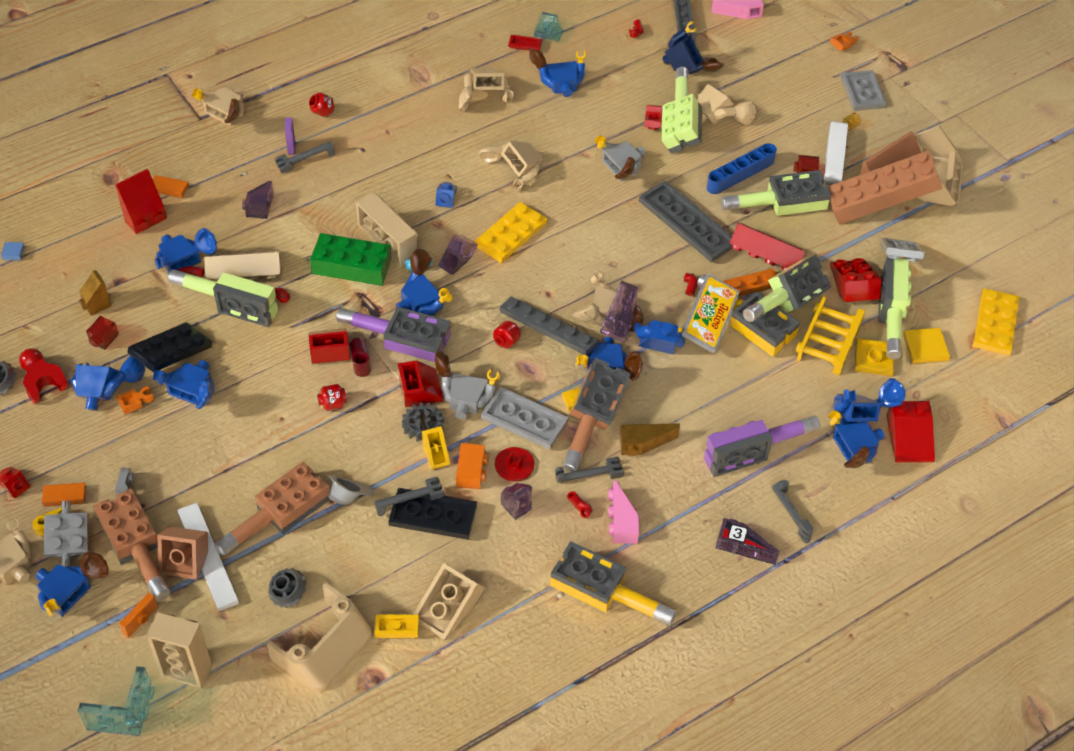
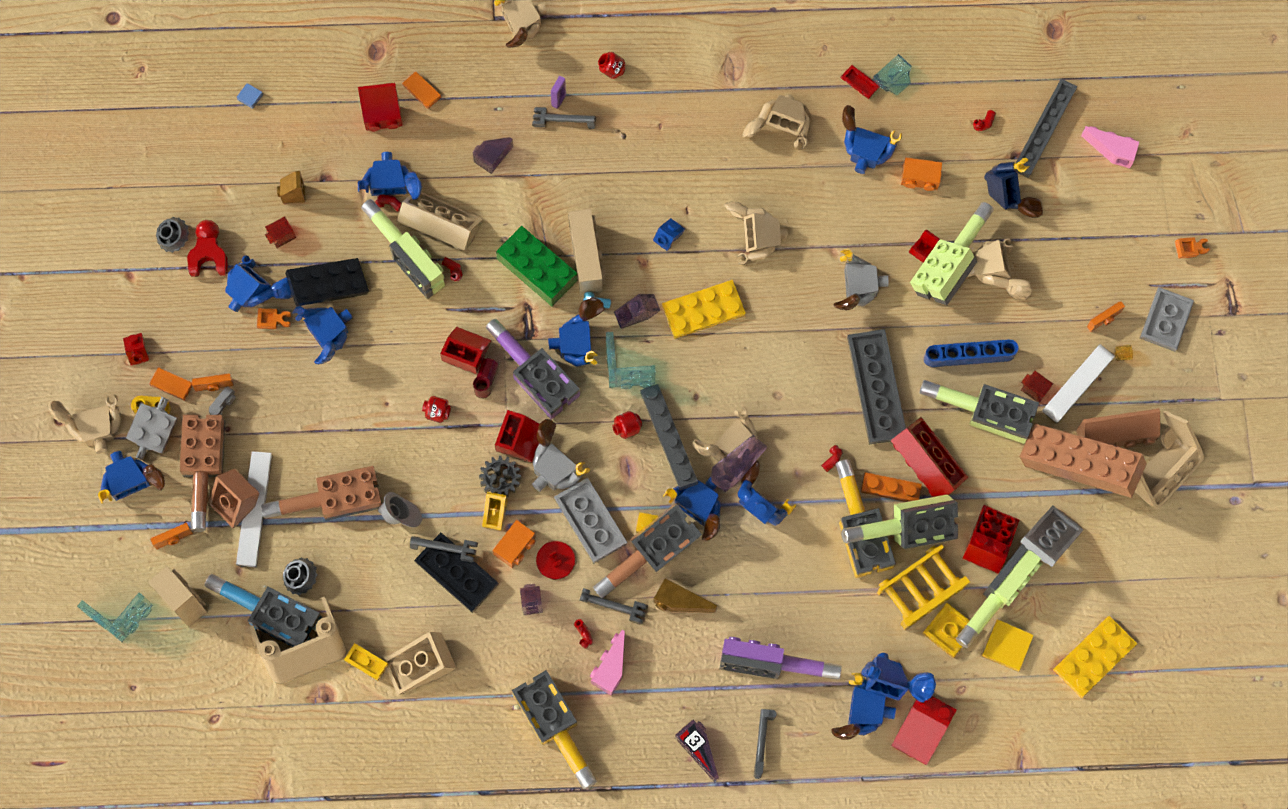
camera: 30 degrees right, 20 degrees up
tile [681,273,740,353] -> none
none -> orange plate [192,373,234,392]
none -> dark grey piece [205,574,323,647]
none -> clear light blue bracket [606,332,656,389]
none -> orange brick [901,157,942,191]
none -> orange plate [1087,301,1125,332]

